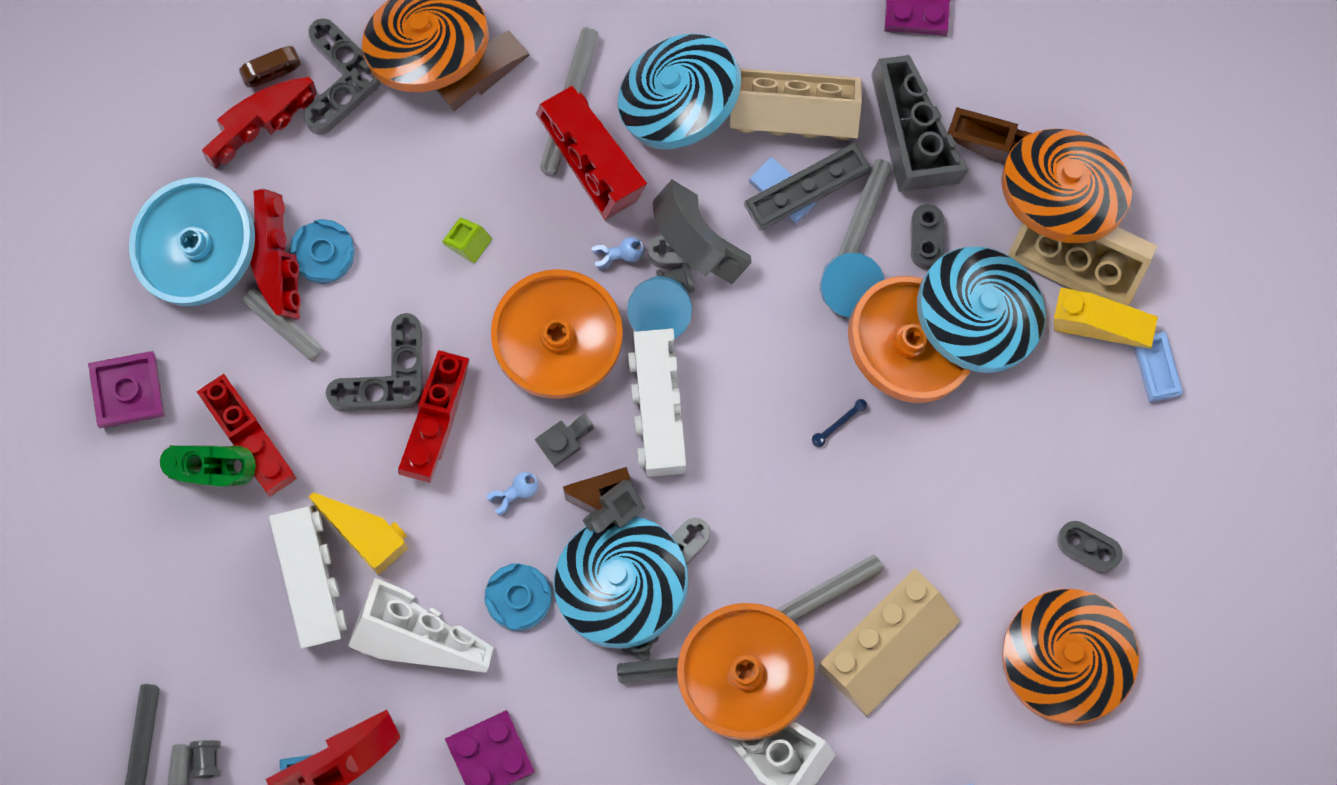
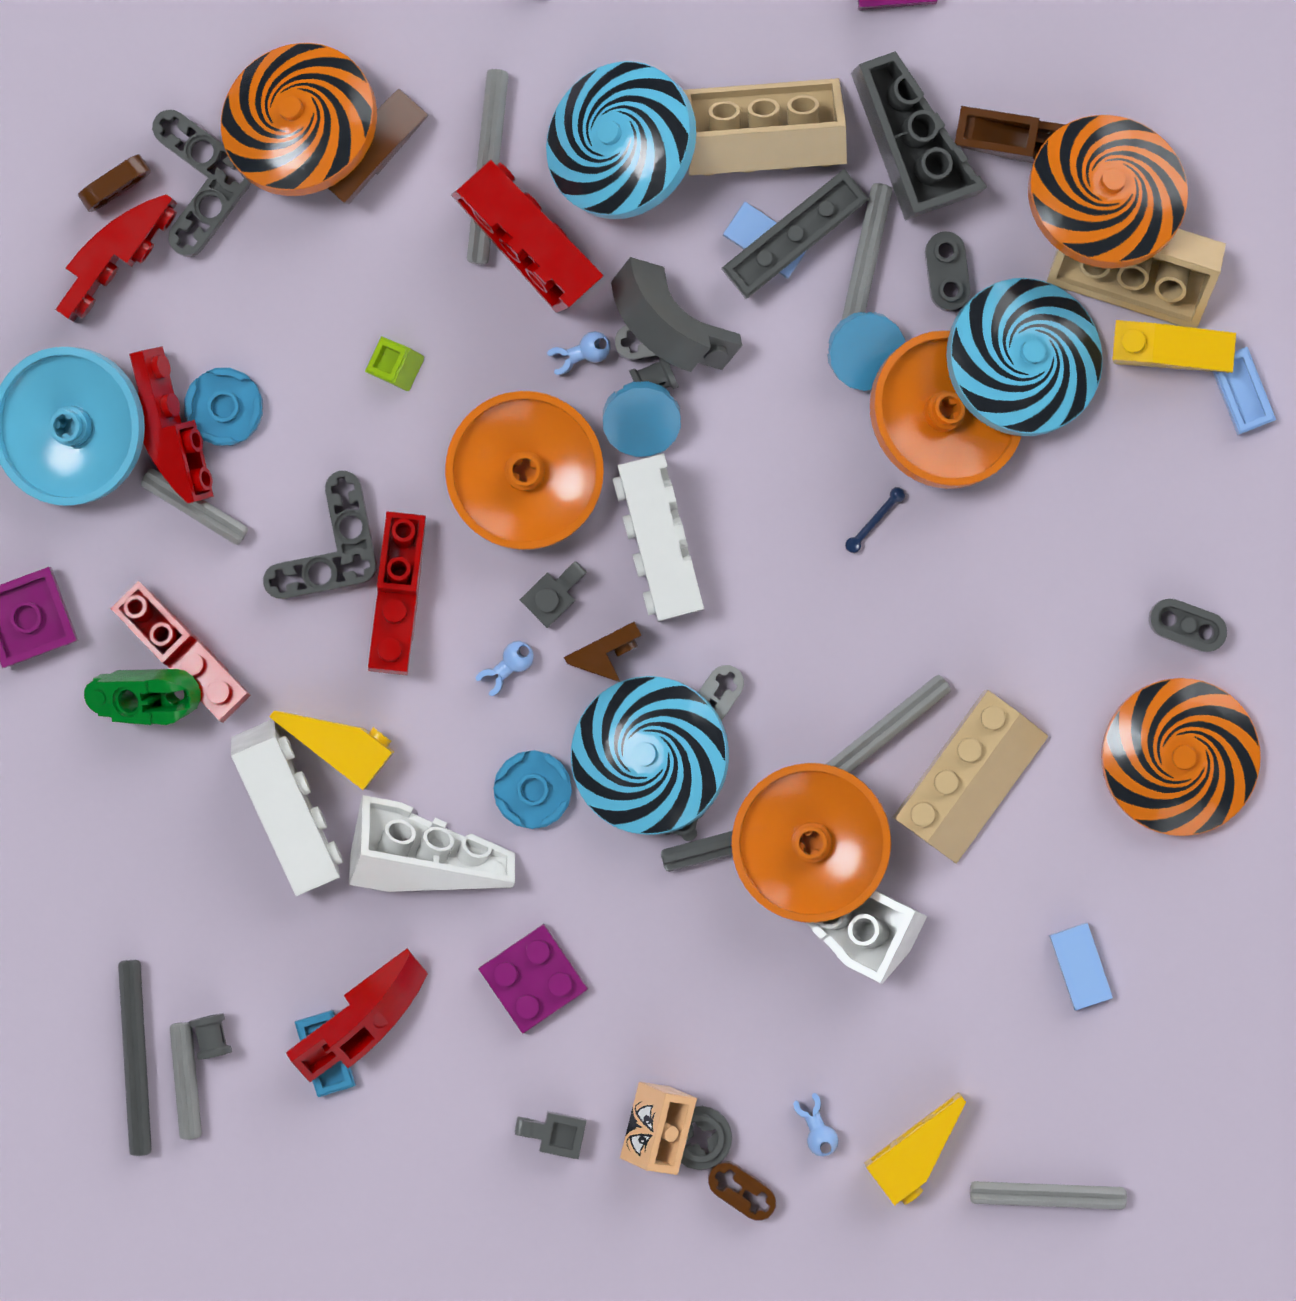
camera: 10 degrees left, 15 degrees up
dark grey plate [582,480,646,534] -> none

